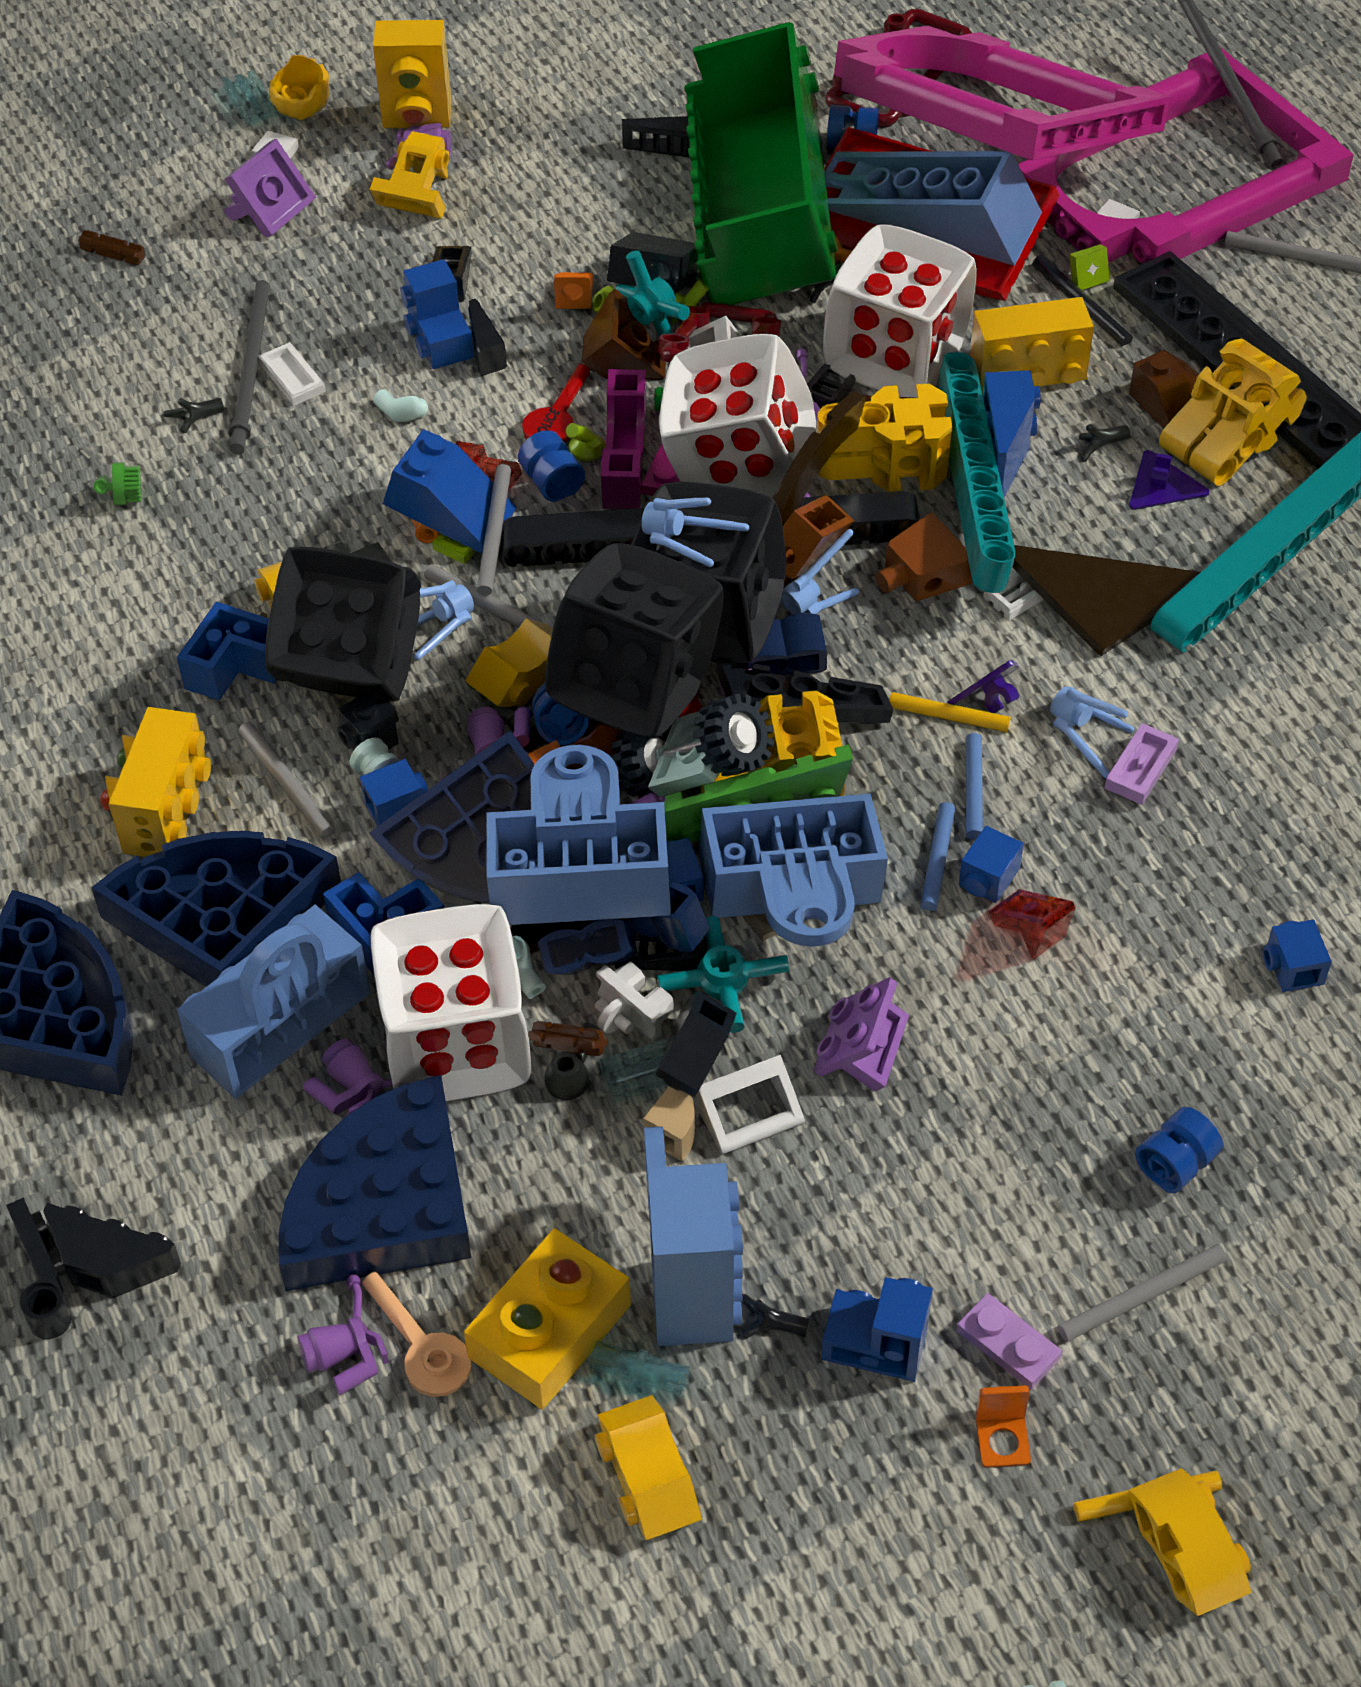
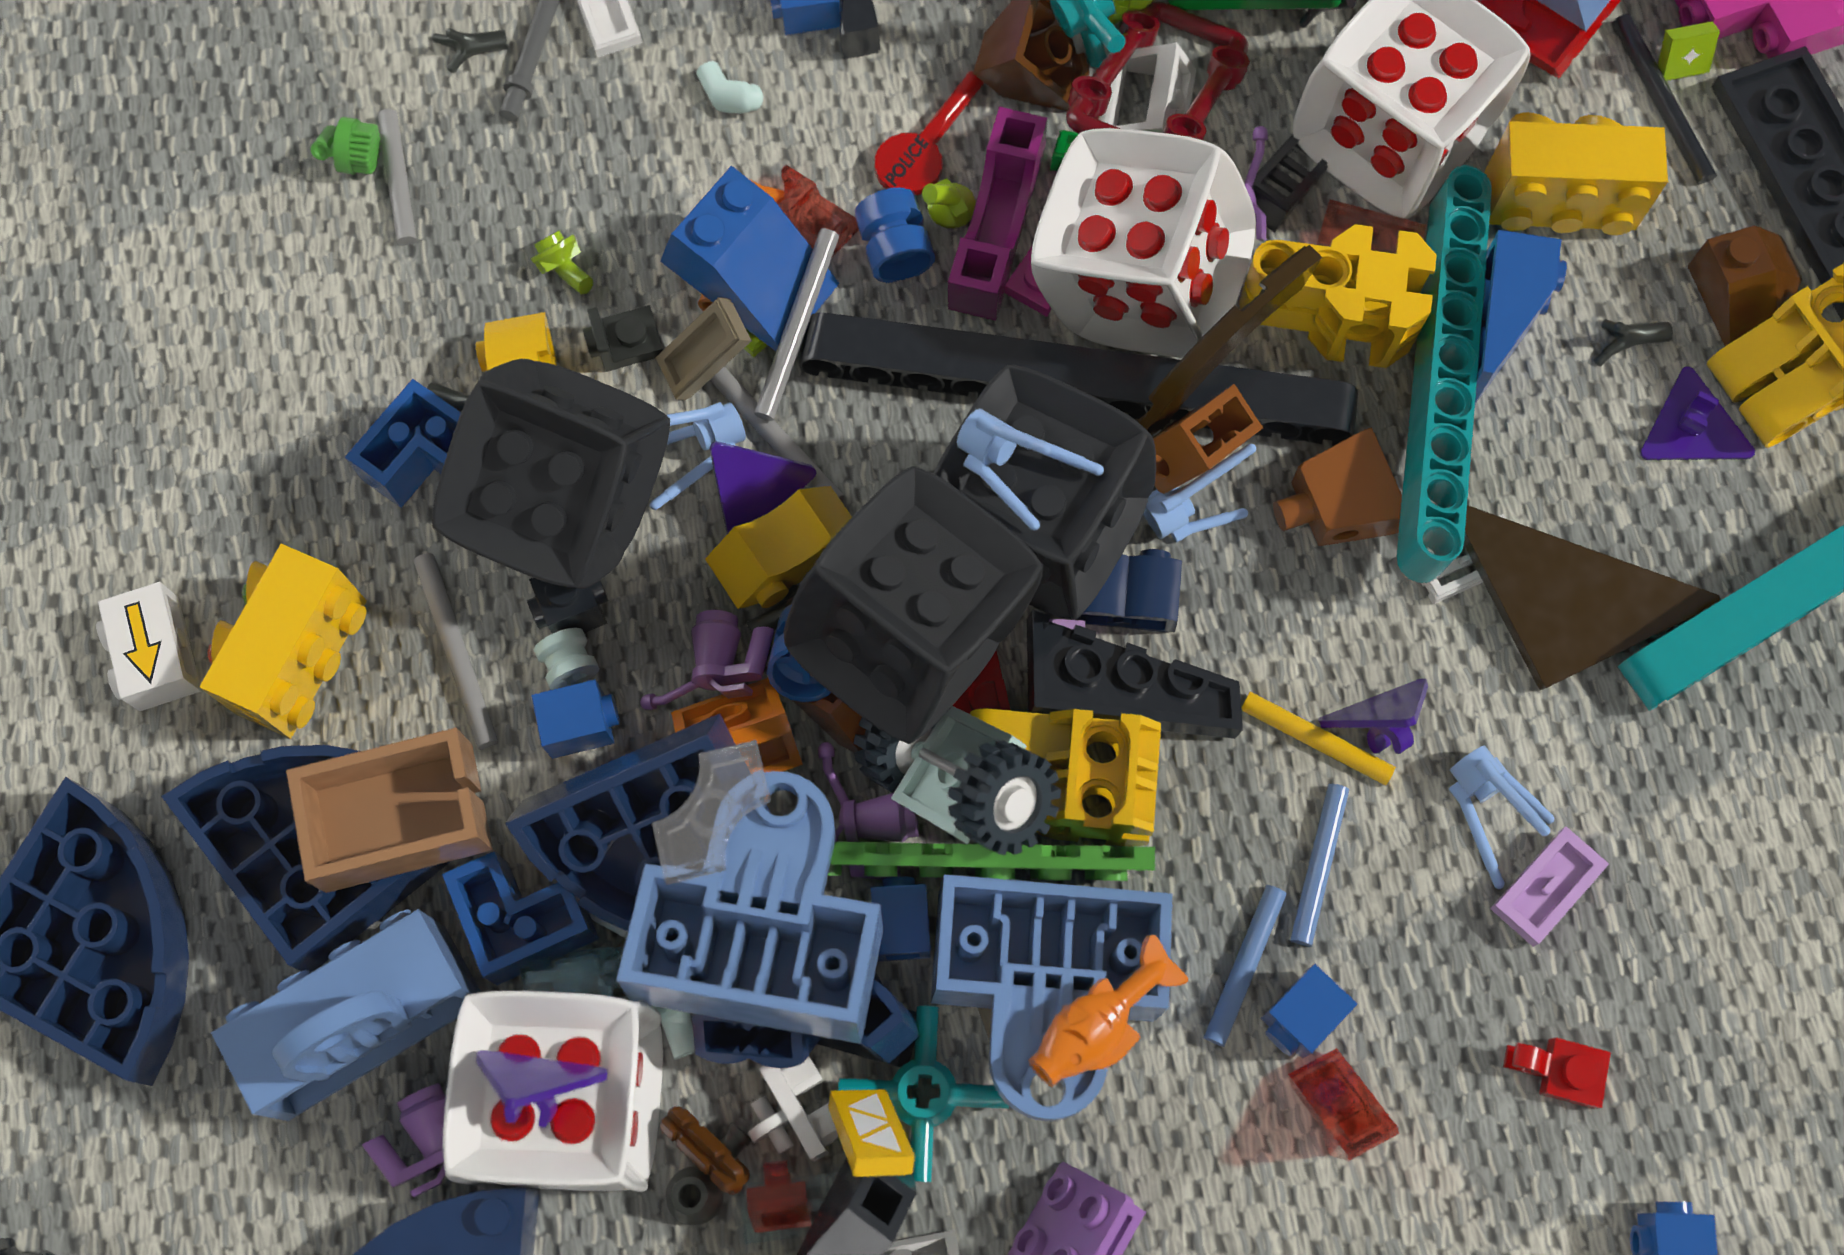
camera: 15 degrees right, 20 degrees up
none -> white brick [96,582,201,711]
none -> medium nougat piece [286,728,493,893]
none -> light grey bar [378,109,417,246]
none -> dark purple piece [476,1050,608,1128]
none -> lime plate [530,230,594,294]
none -> clear tile [652,740,771,885]
none -> dark tan tile [656,297,752,400]
none -> dark purple piece [709,441,817,534]
none -> clear red tile [746,1160,812,1233]
none -> yellow tile [828,1089,915,1177]
none -> orange animal [1029,935,1188,1087]
none -> red plate [1503,1037,1611,1109]

